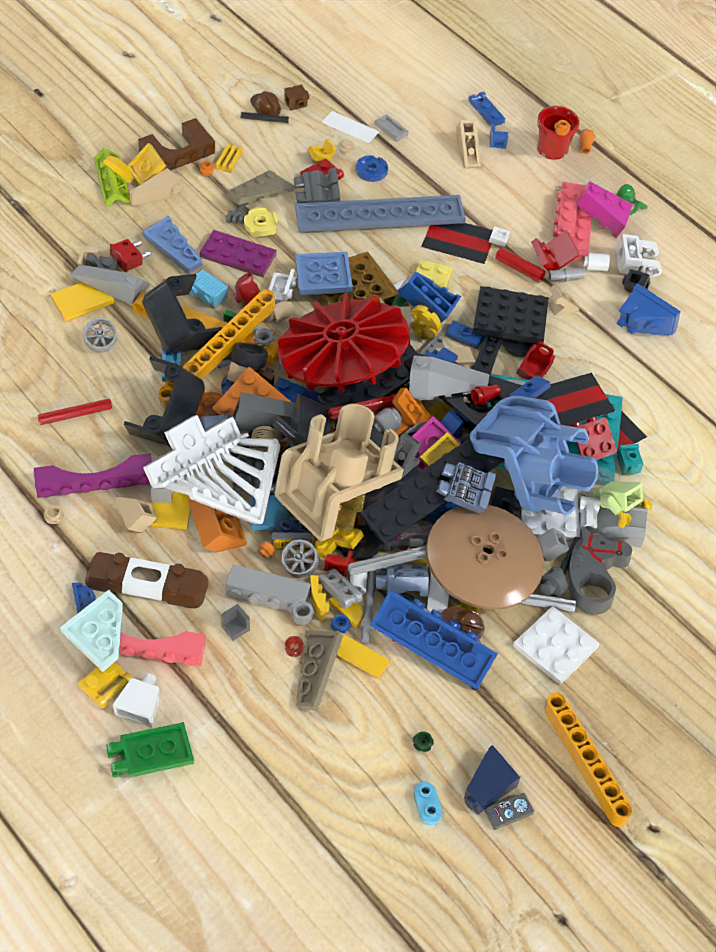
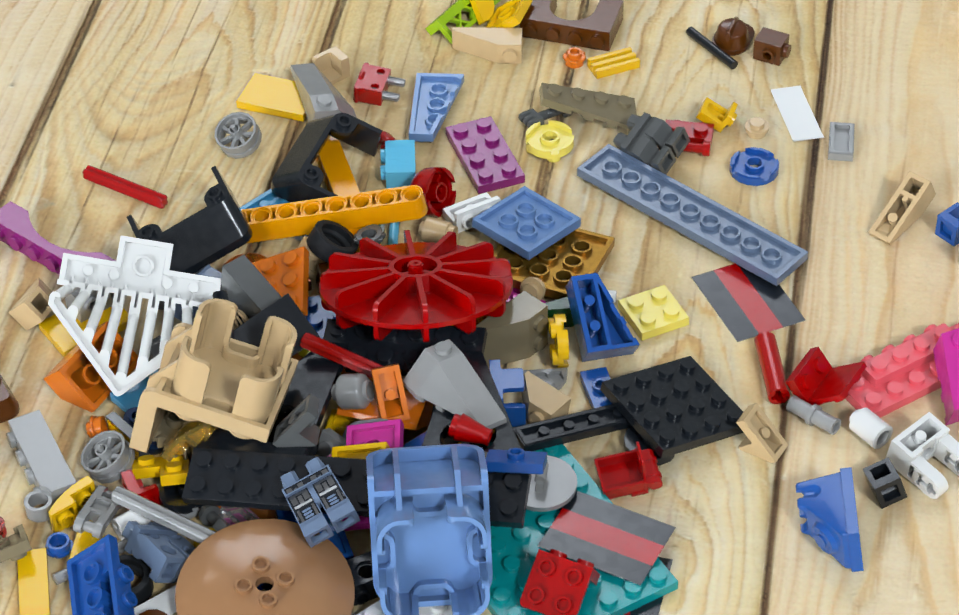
camera: 55 degrees right, 10 degrees down
dark grey plate [85,254,117,271] -> none
white plate [489,226,510,247] -> none

